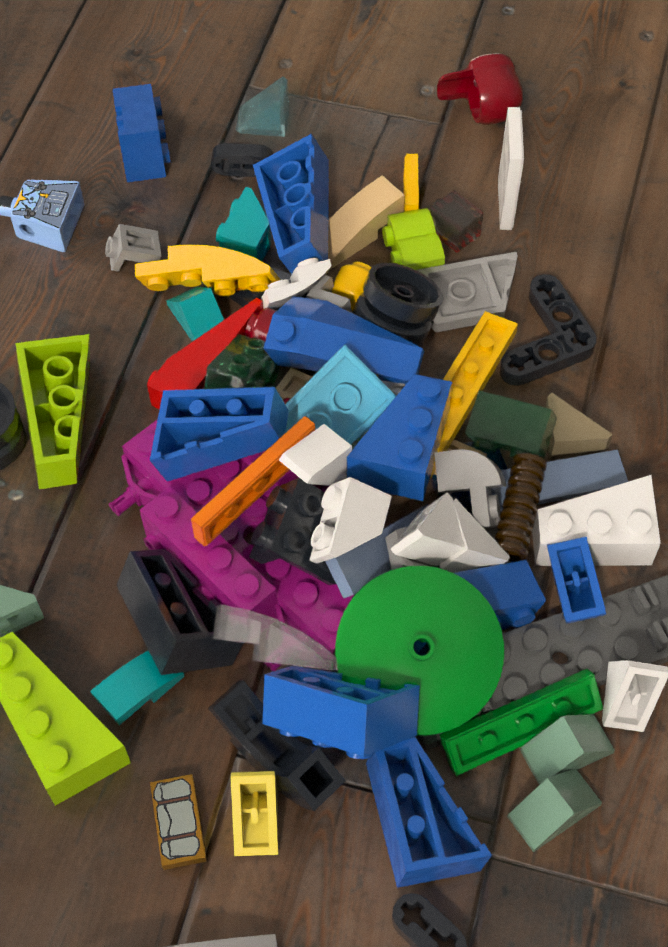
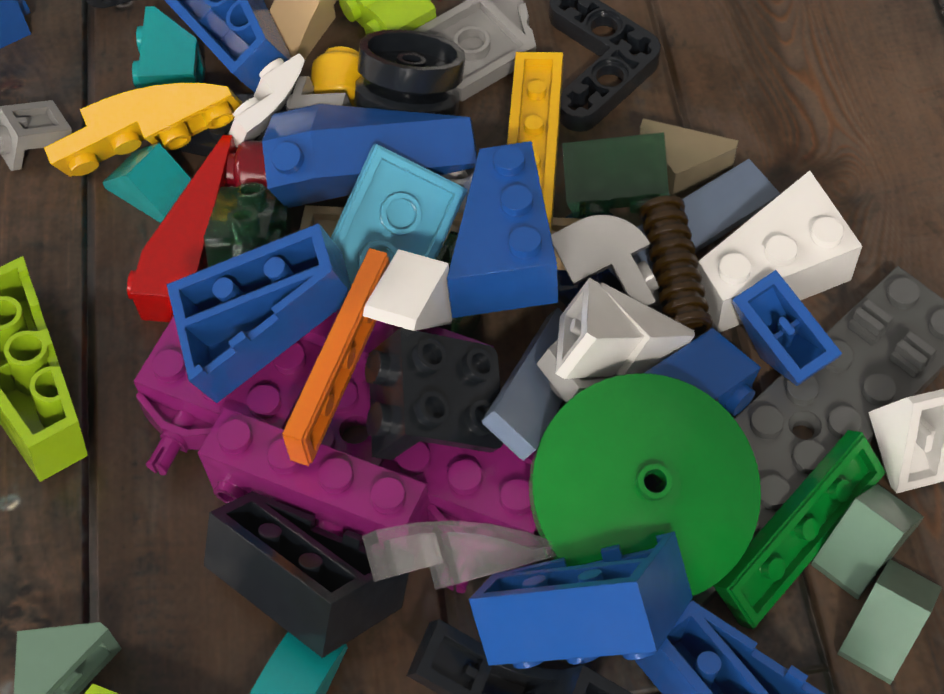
camera: 20 degrees left, 0 degrees up
white slope [310,477,392,563] -> none

